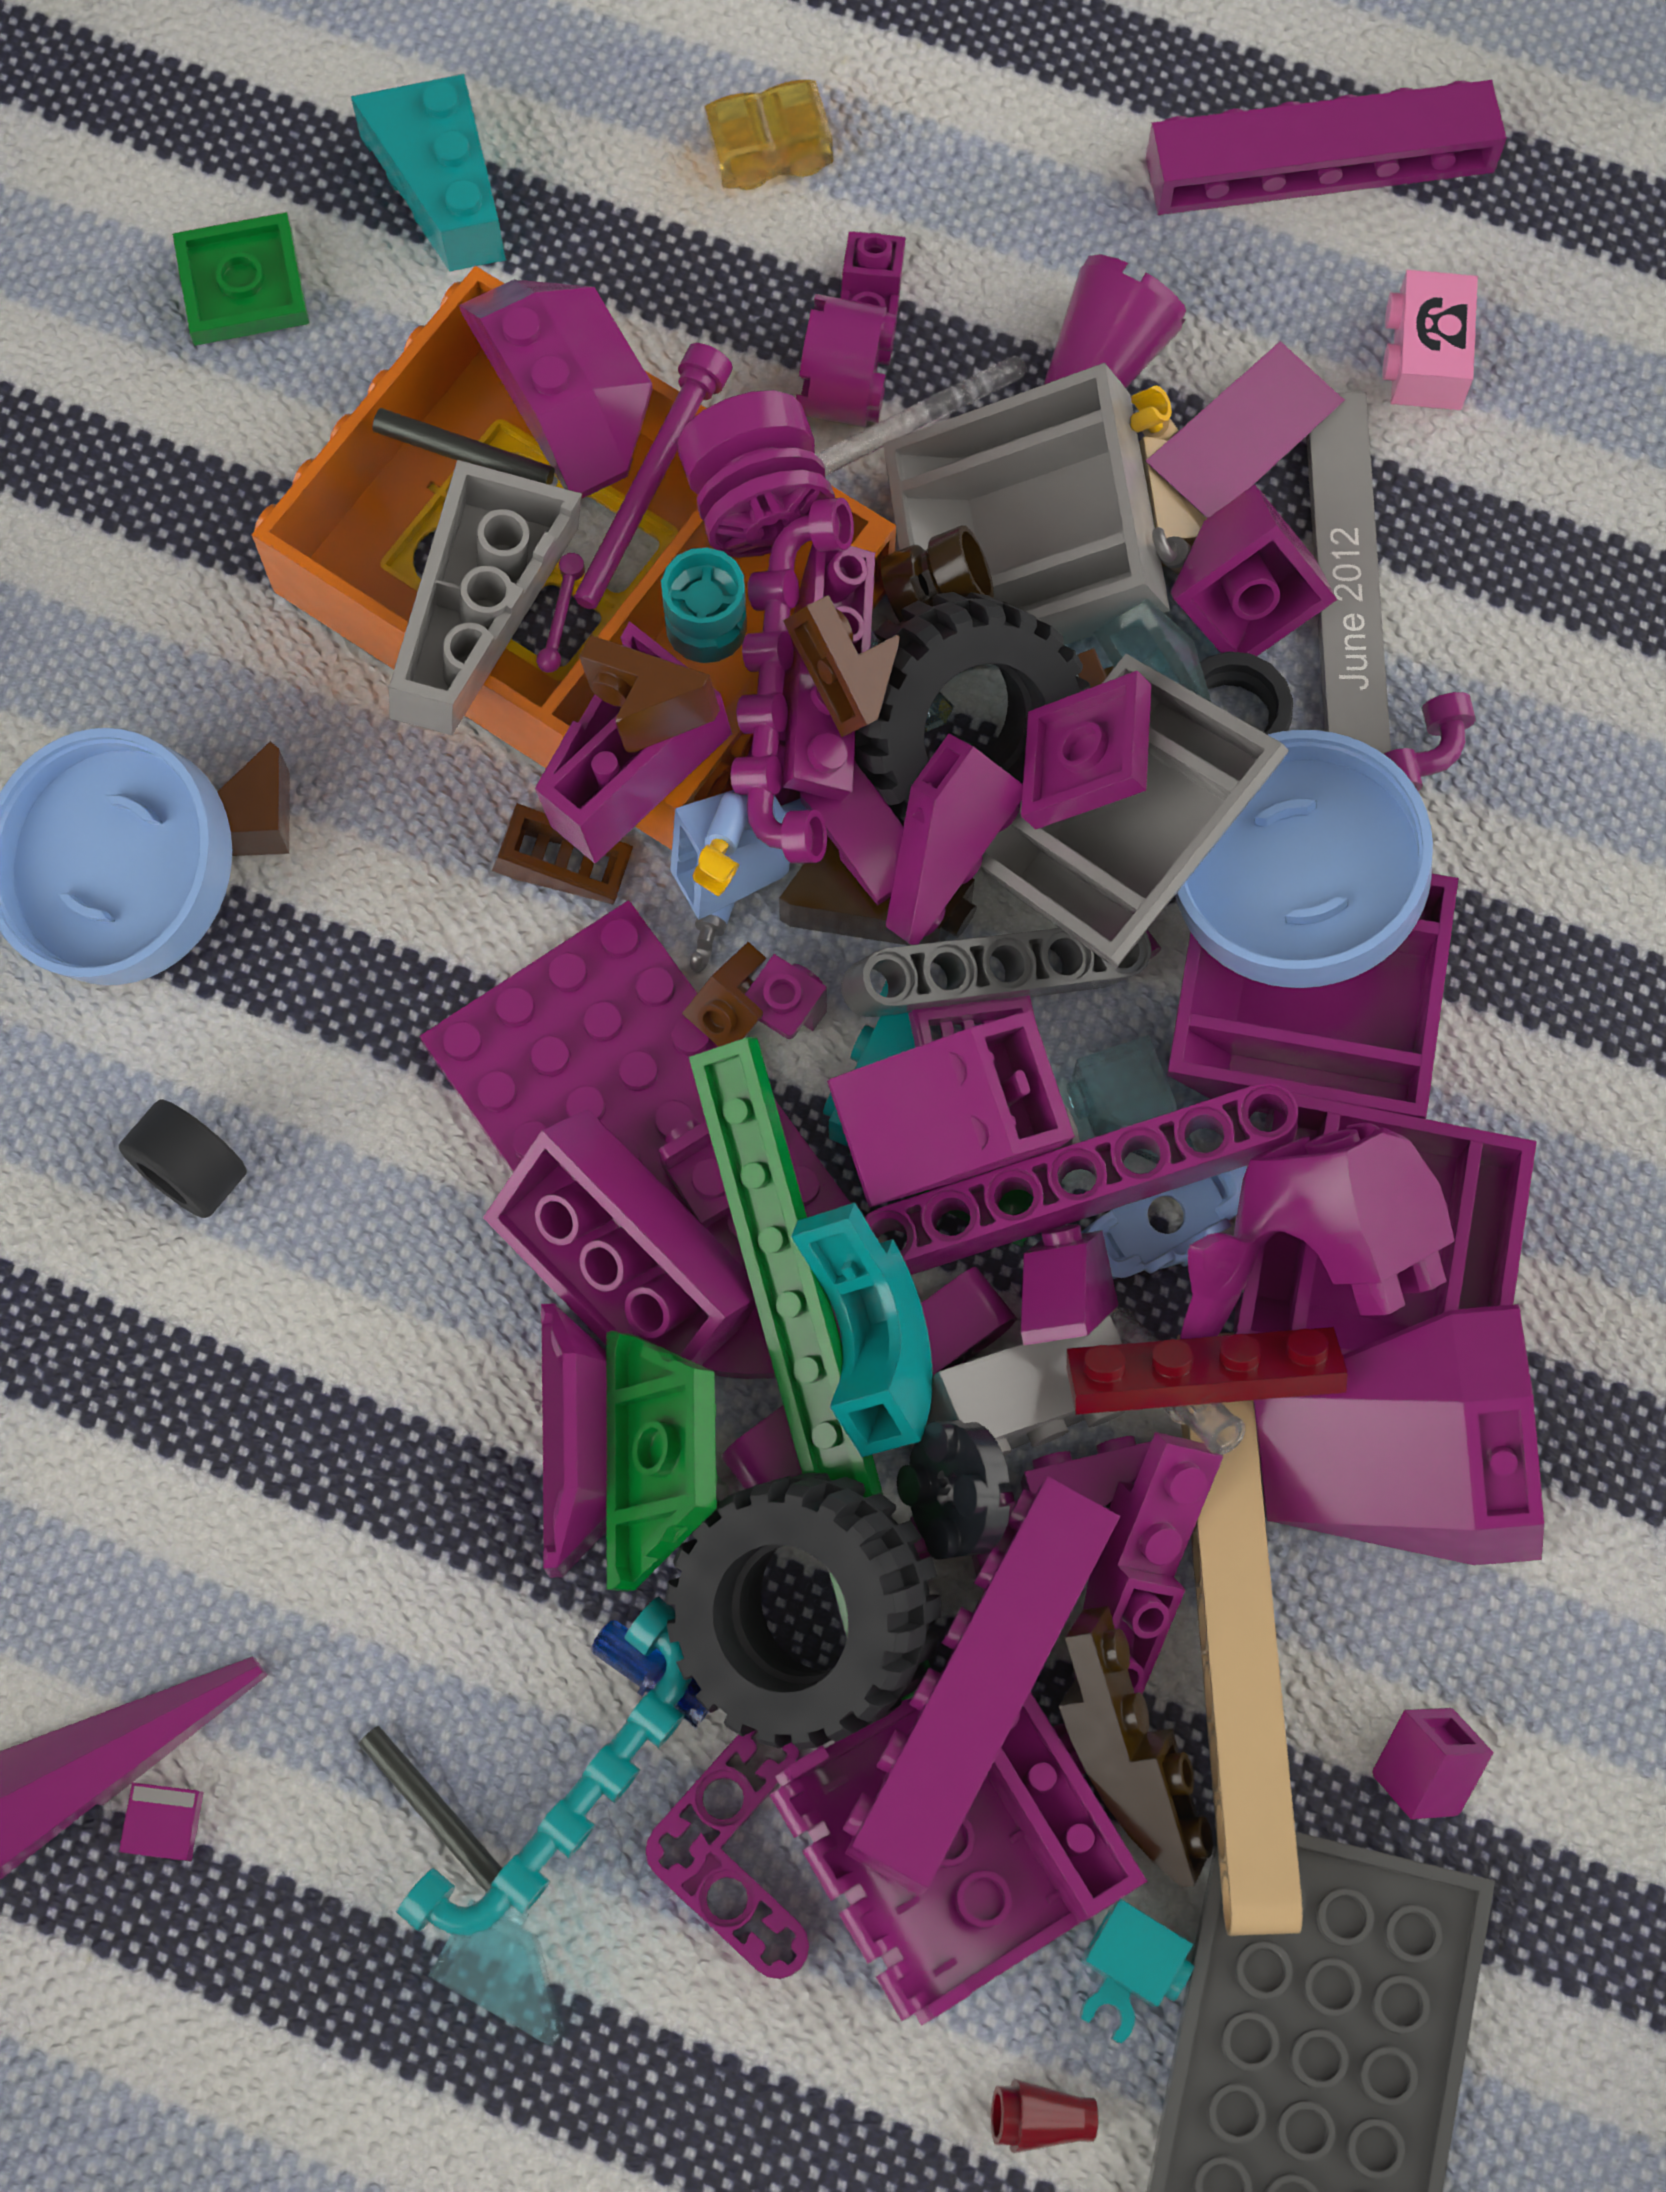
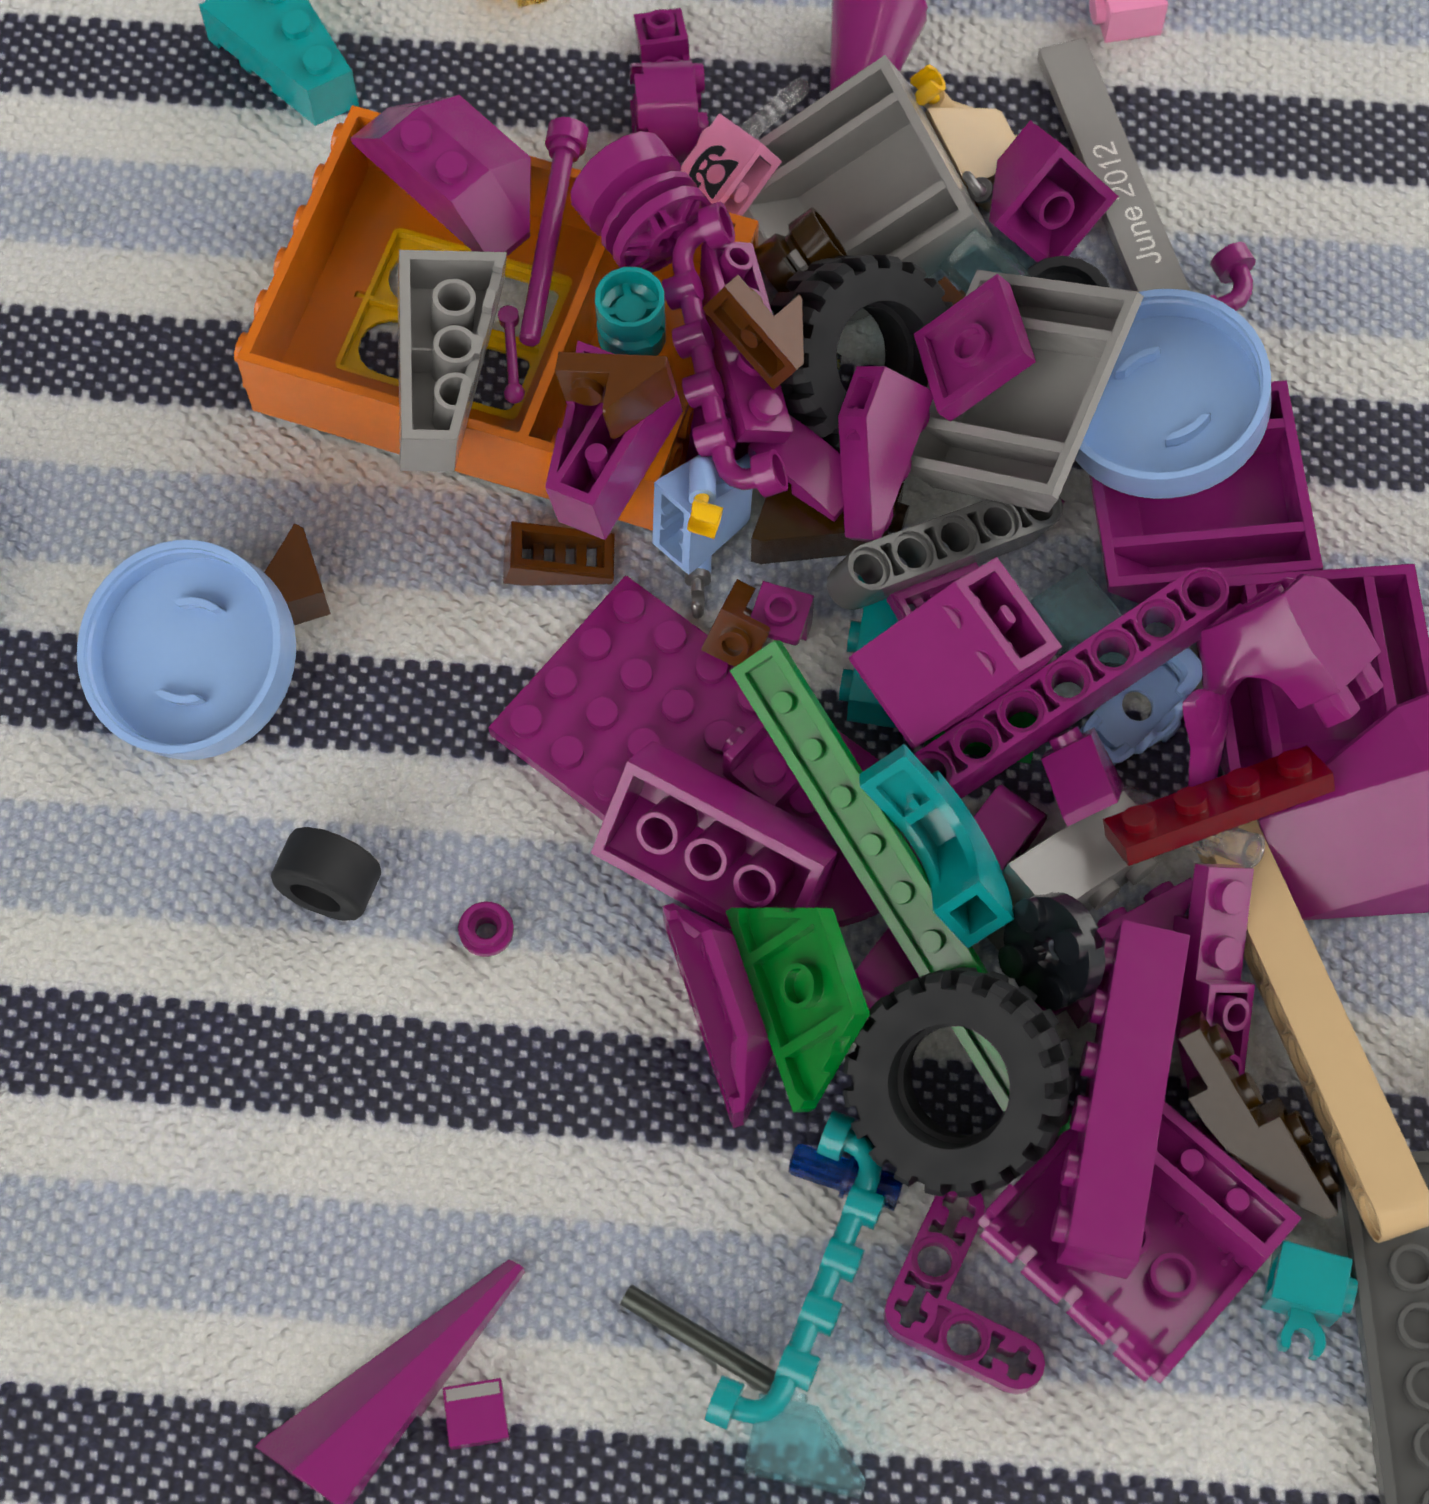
camera: 15 degrees left, 5 degrees down
green plate [172,212,310,346] -> none
pearl dark grey bar [373,408,555,485] -> none
dark red cone [991,2079,1098,2153] -> none
magenta sticker [1145,341,1345,518] -> none
none -> magenta plate [458,901,514,957]
none -> bright pink brick [681,113,782,216]

